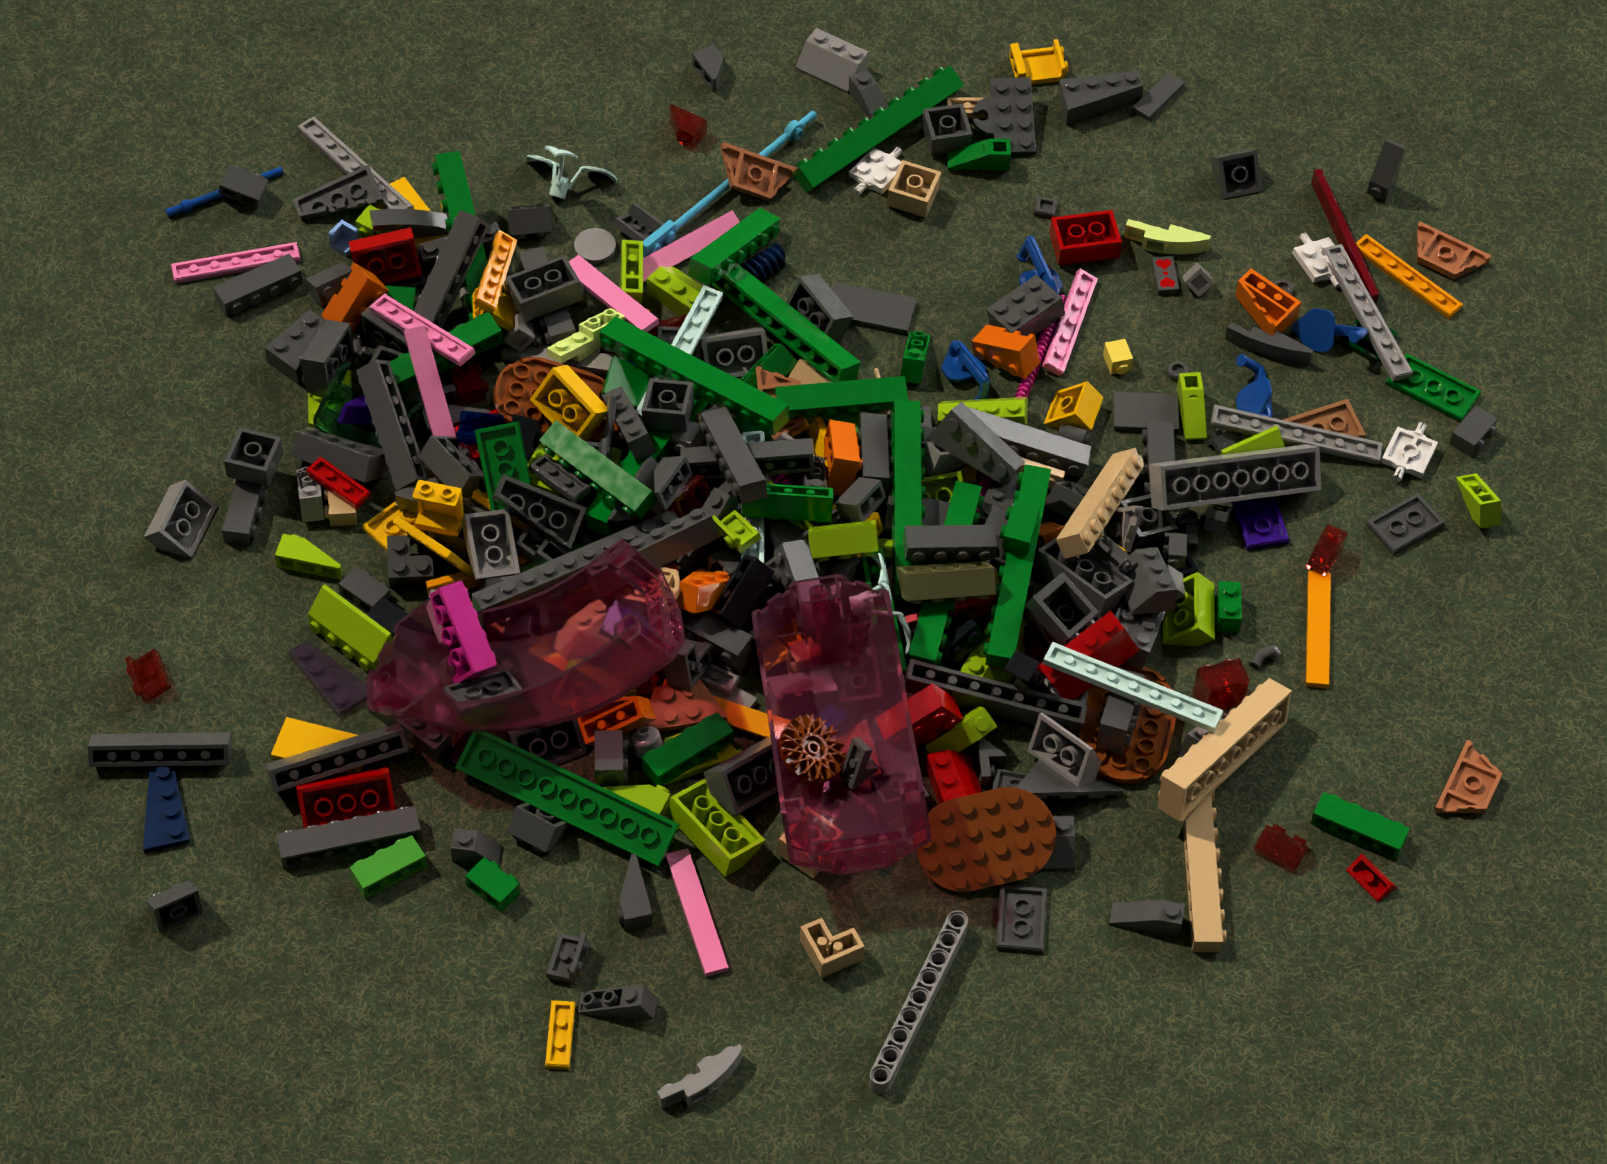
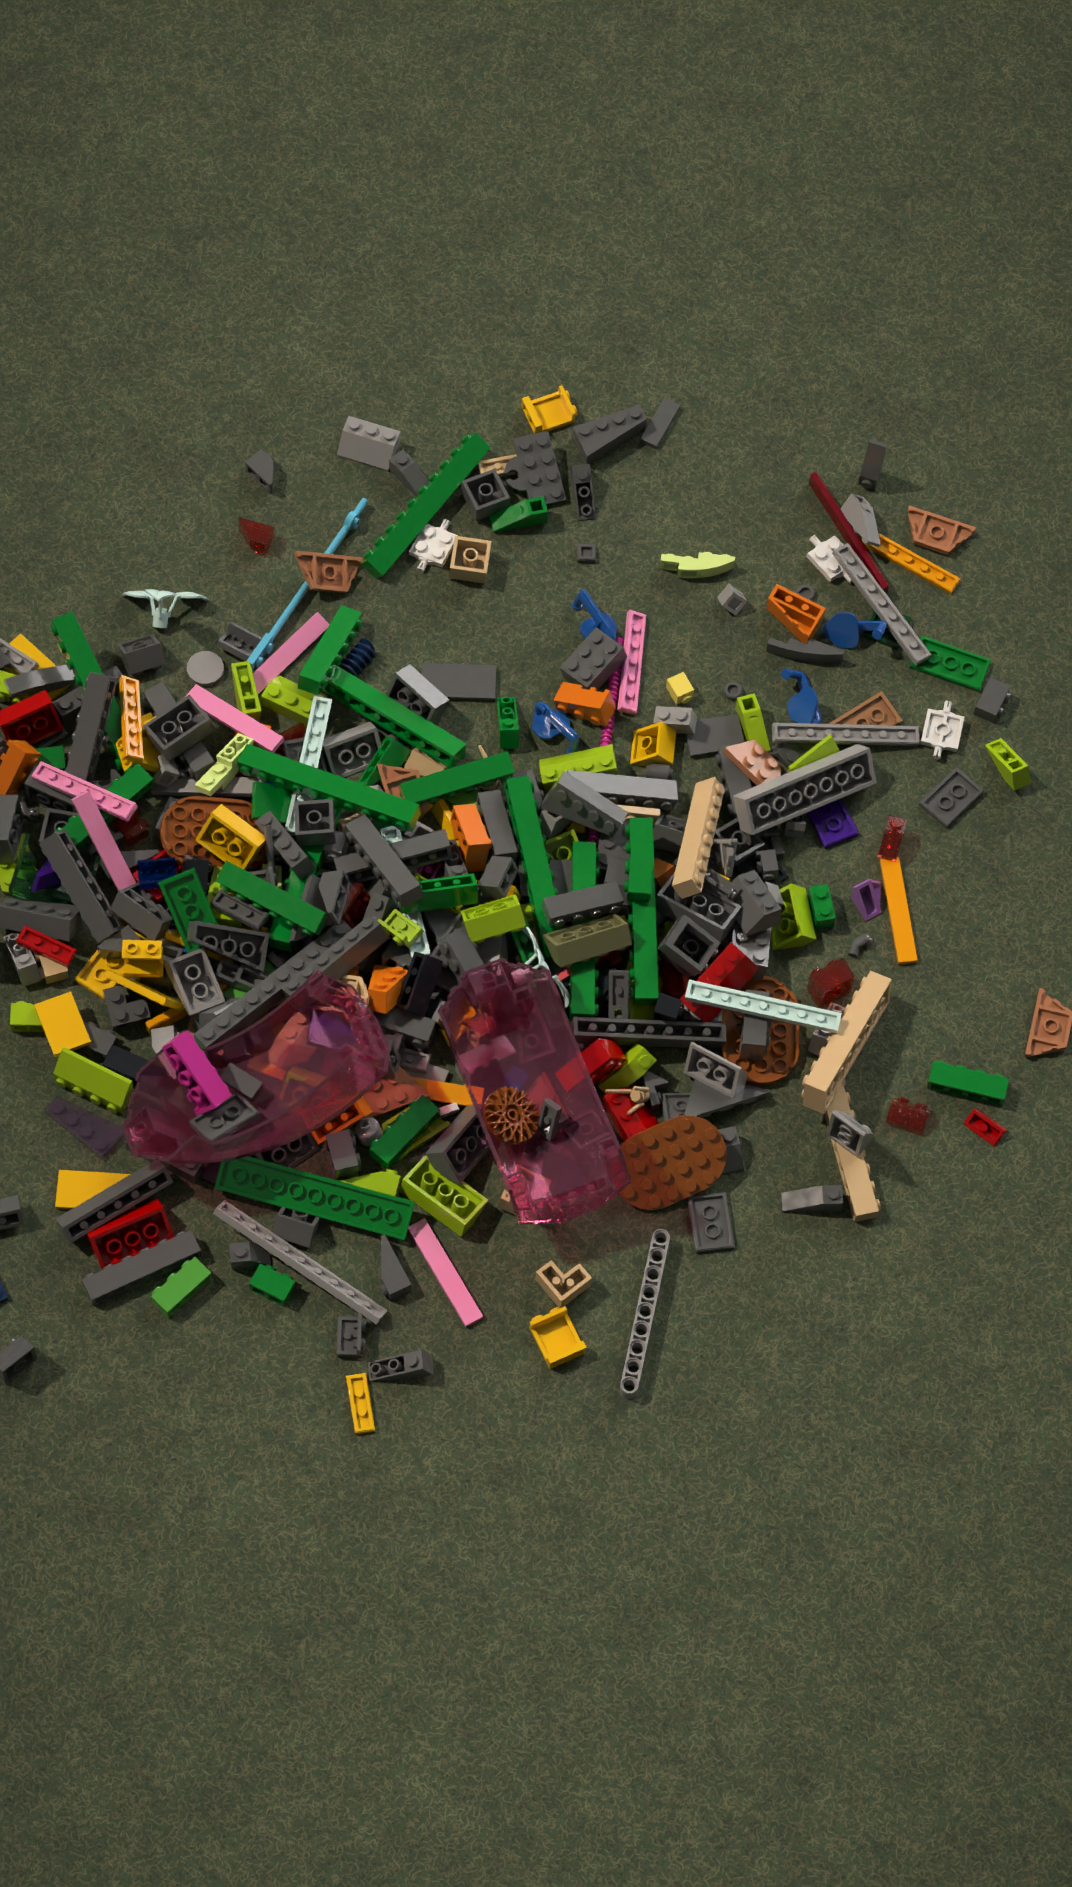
camera: 15 degrees left, 10 degrees up
light grey slope [657,1044,742,1109] -> none
red brick [1049,210,1122,266] -> none
dark grey tile [1151,256,1179,295] -> none
dark grey slope [1210,149,1263,199] -> none
none -> yellow tile [34,992,91,1057]
none -> light grey plate [213,1200,388,1325]
none -> dark grey tile [220,1062,263,1100]
none -> tile [439,1102,459,1119]
none -> yellow panel [529,1306,587,1369]
none -> dark grey slope [569,464,596,520]
none -> tan plant [605,1086,650,1115]
none -> dark grey plate [609,970,630,1019]
none -> light grey brick [653,706,697,734]
none -> nougat wing [722,740,781,785]
none -> light grey slope [826,1110,873,1158]
none -> light grey slope [841,493,881,547]
none -> medium lavender slope [850,879,882,921]

